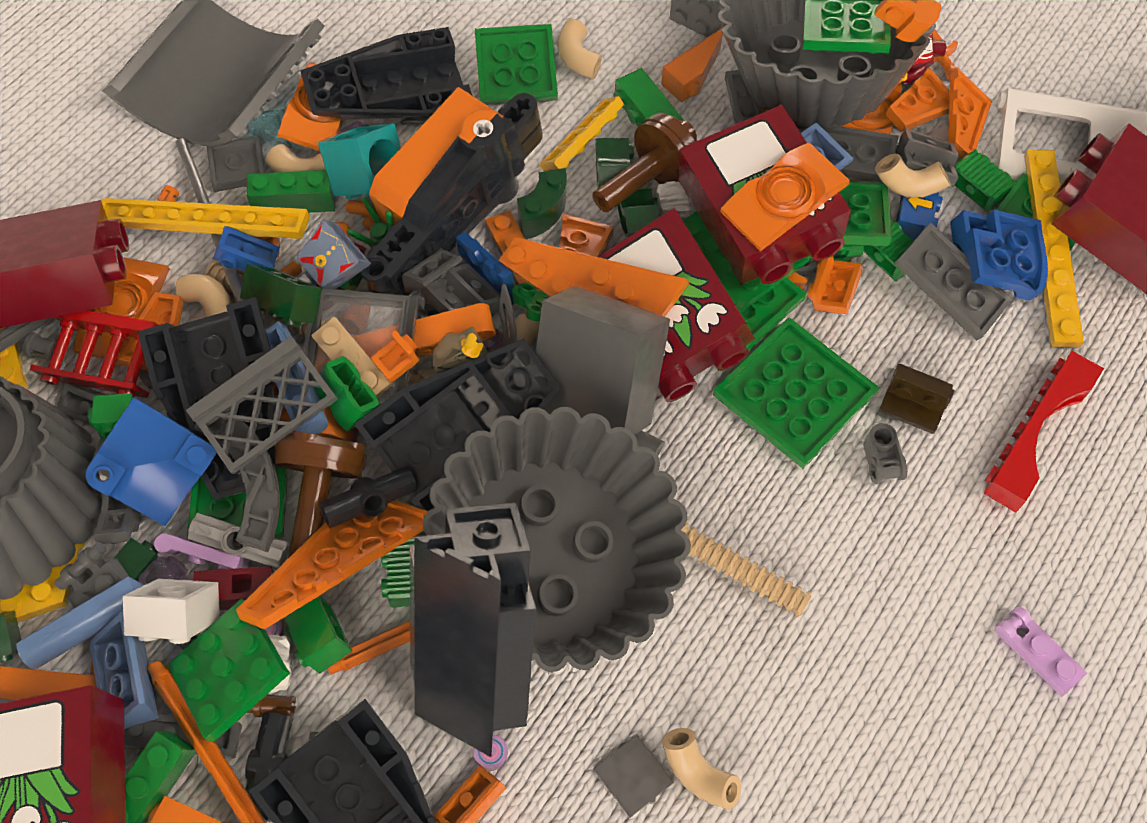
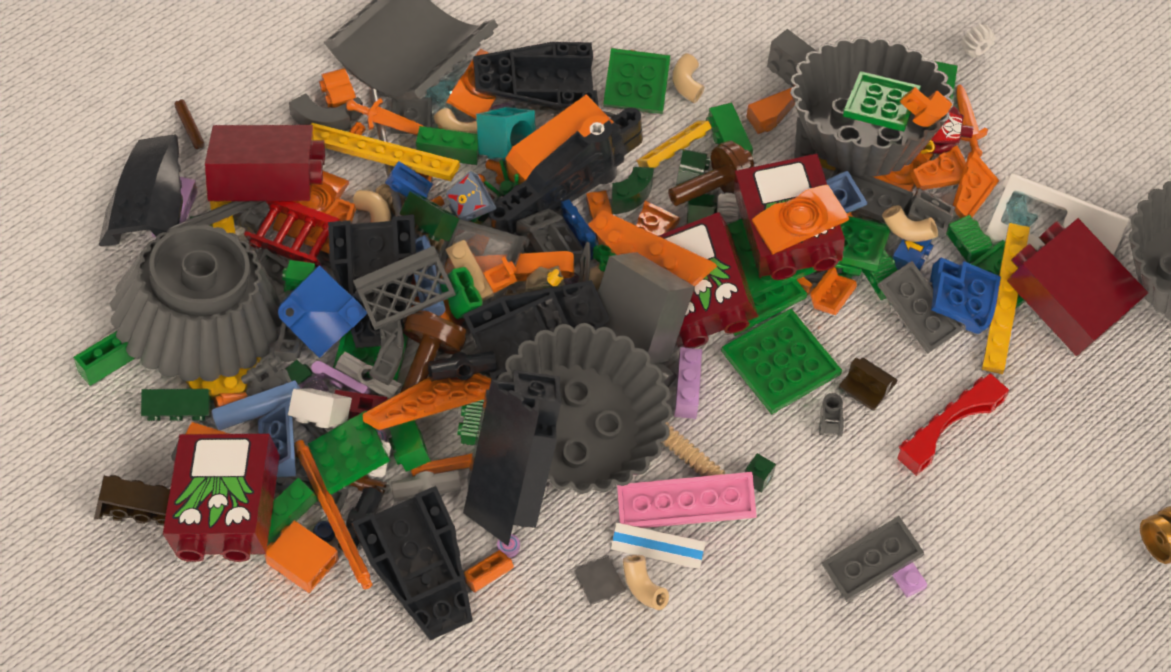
camera: 10 degrees right, 5 degrees down
none -> orange cone [214,392,247,408]
none -> dark grey arch [289,93,363,131]
none -> dark blue plate [313,521,335,543]
none -> orange brick [319,68,356,108]
none -> orange sword [346,98,425,135]
none -> light grey piece [391,470,461,502]
none -> white sticker [611,523,705,569]
none -> bright pink plate [617,472,757,528]
none -> lavender brick [674,347,702,419]
none -> dark green brick [745,453,776,493]
none -> dark grey plate [822,516,924,602]
none -> clear light blue bracket [1006,194,1038,227]

